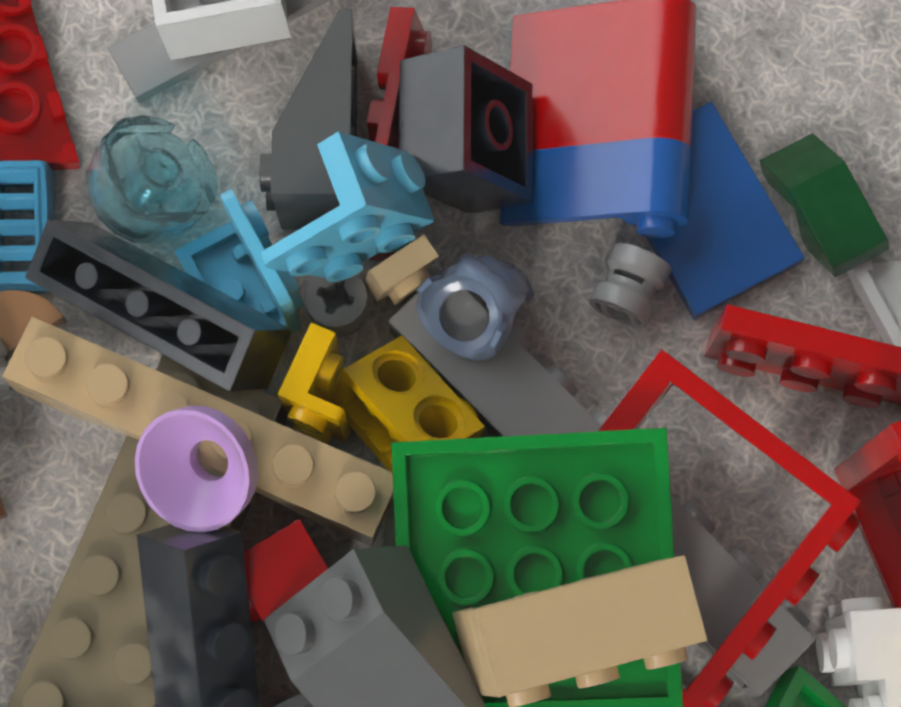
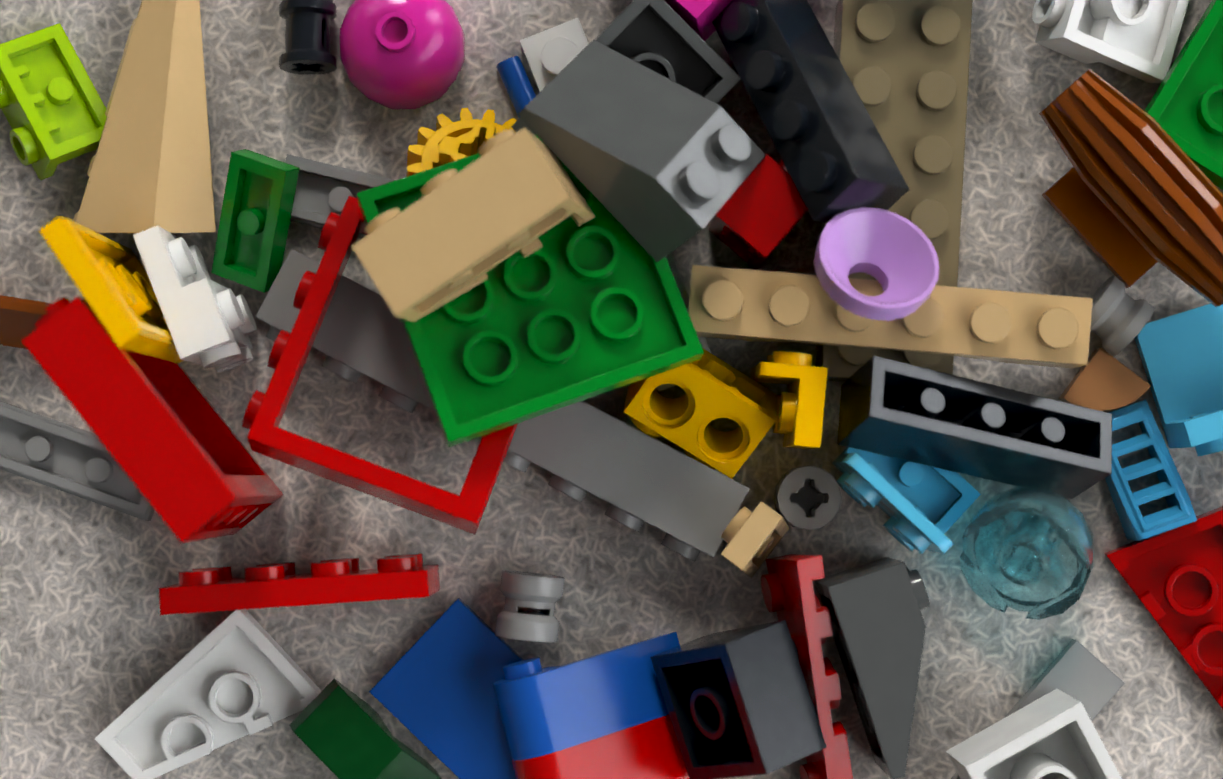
camera: 160 degrees right, 10 degrees up
medium azure bracket [261,131,435,282] -> none
sand blue hair [416,254,534,361] -> none

